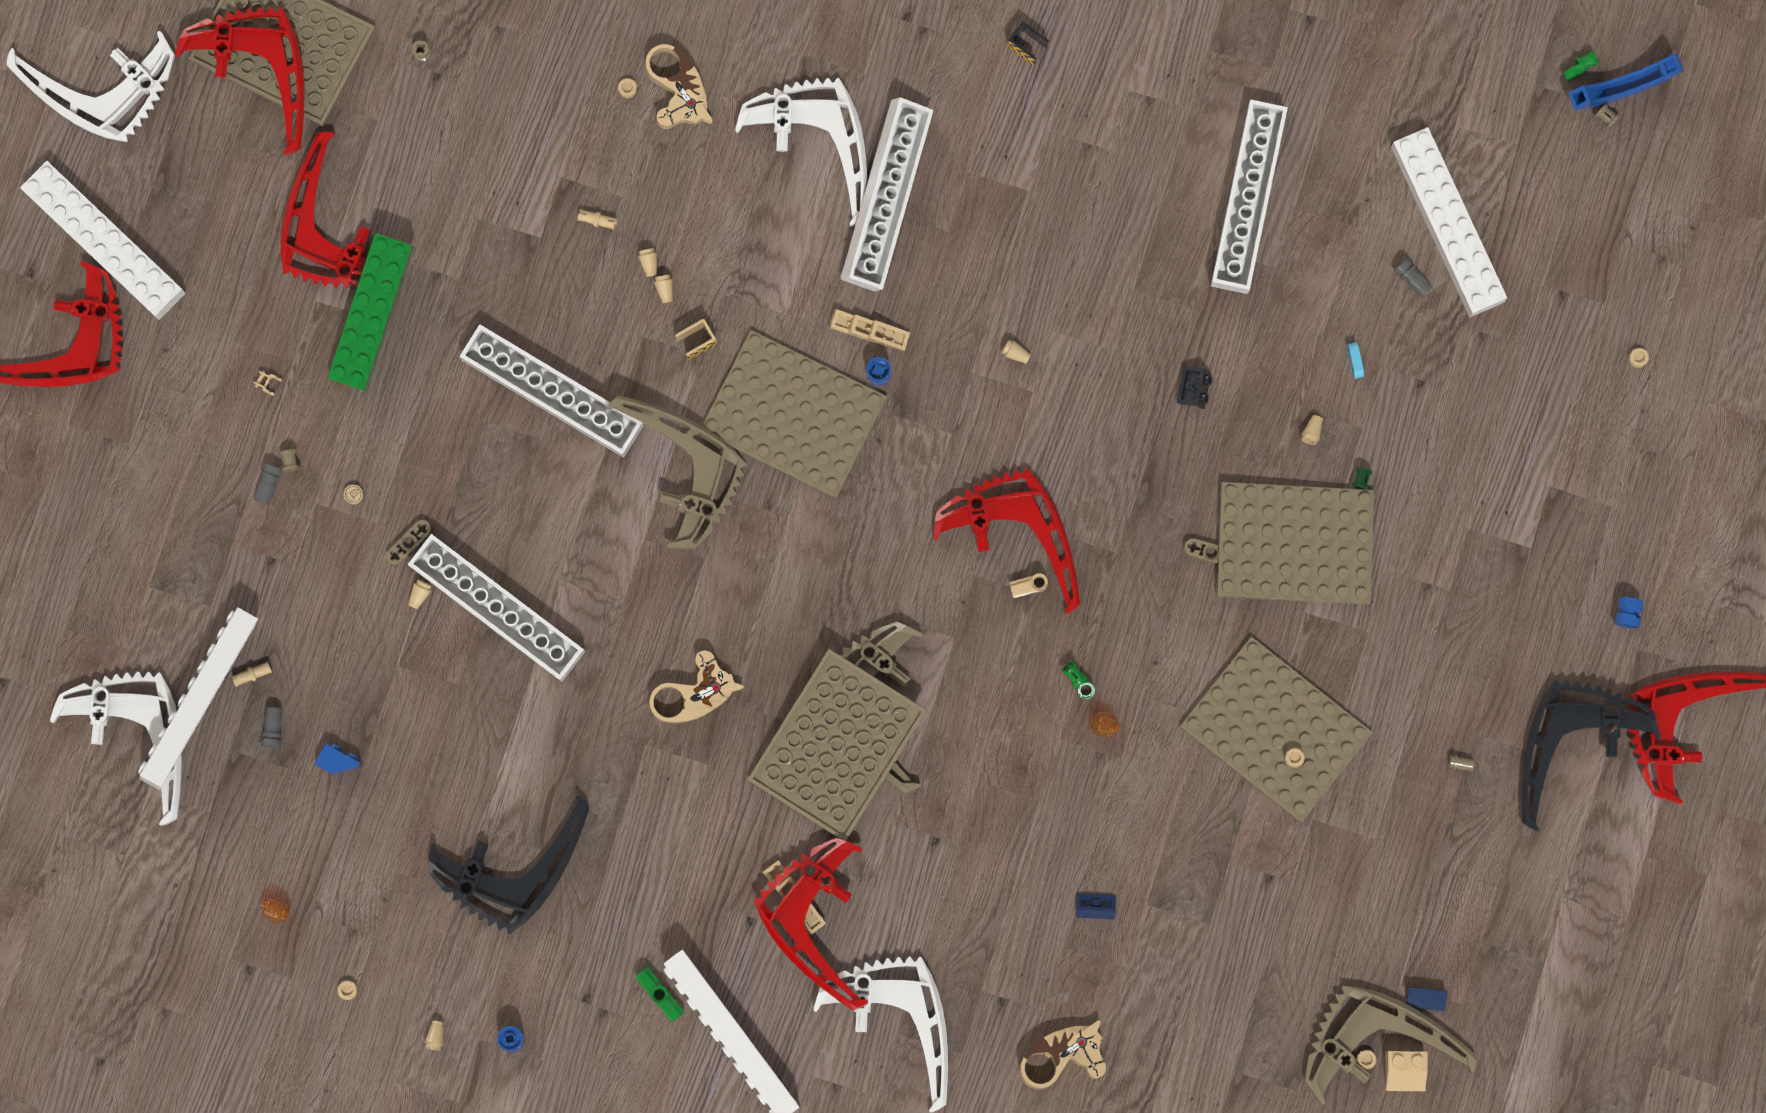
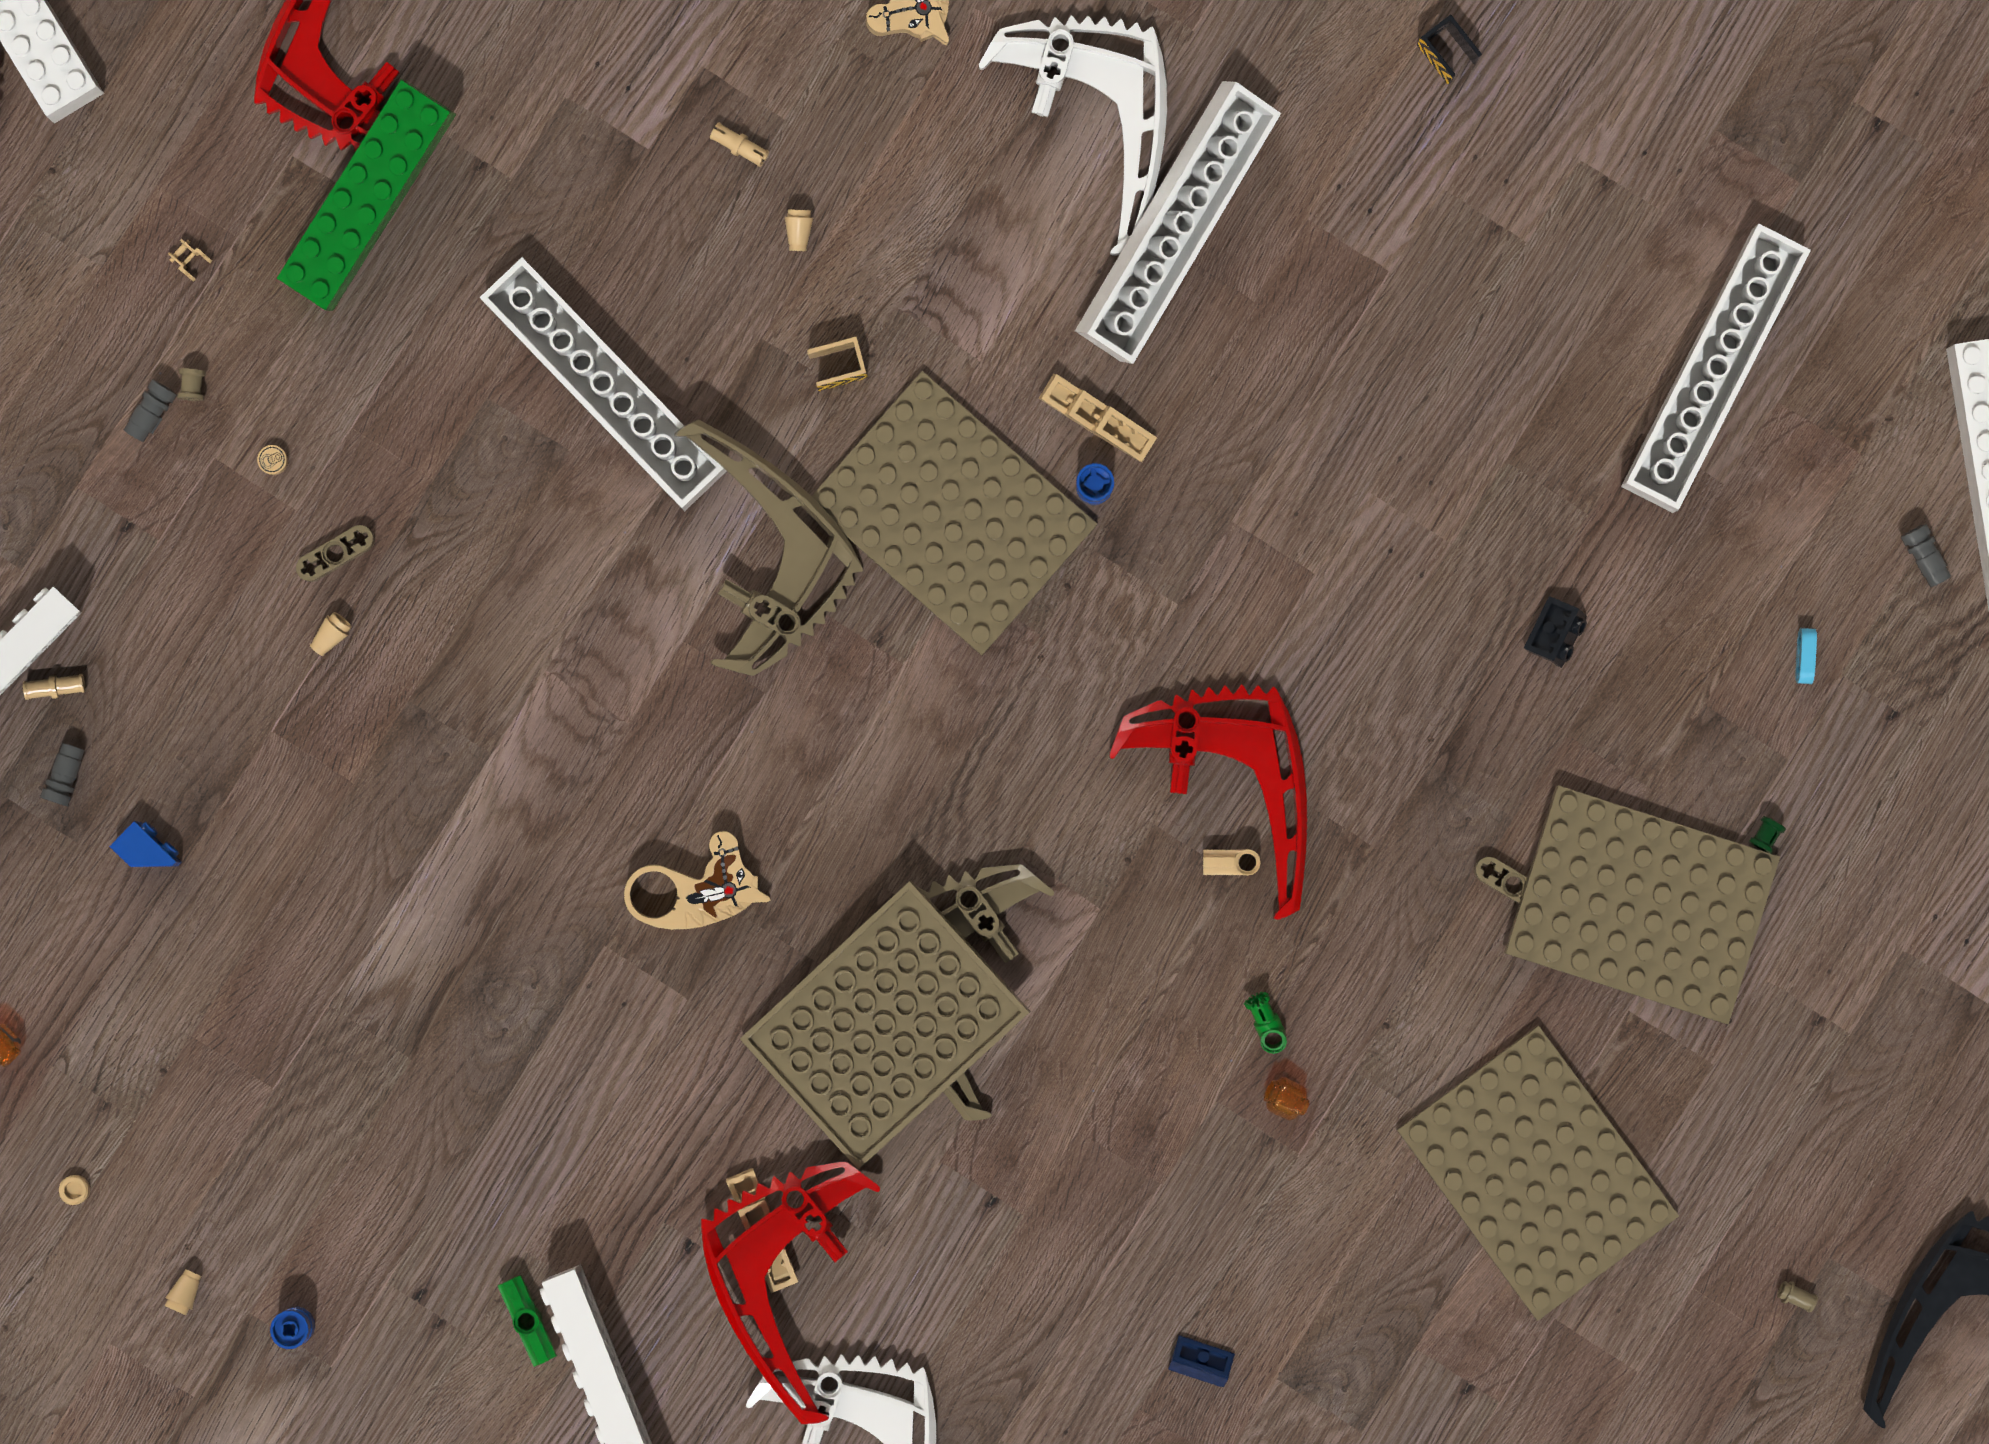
camera: 15 degrees right, 5 degrees up
white brick [408,534,585,682] -> none
black piece [428,795,590,934] -> none
tan cone [654,275,673,303] -> none
tan cone [1001,340,1031,364] -> none
tan tile [1285,748,1305,768] -> none
tan cone [1301,415,1323,445] -> none

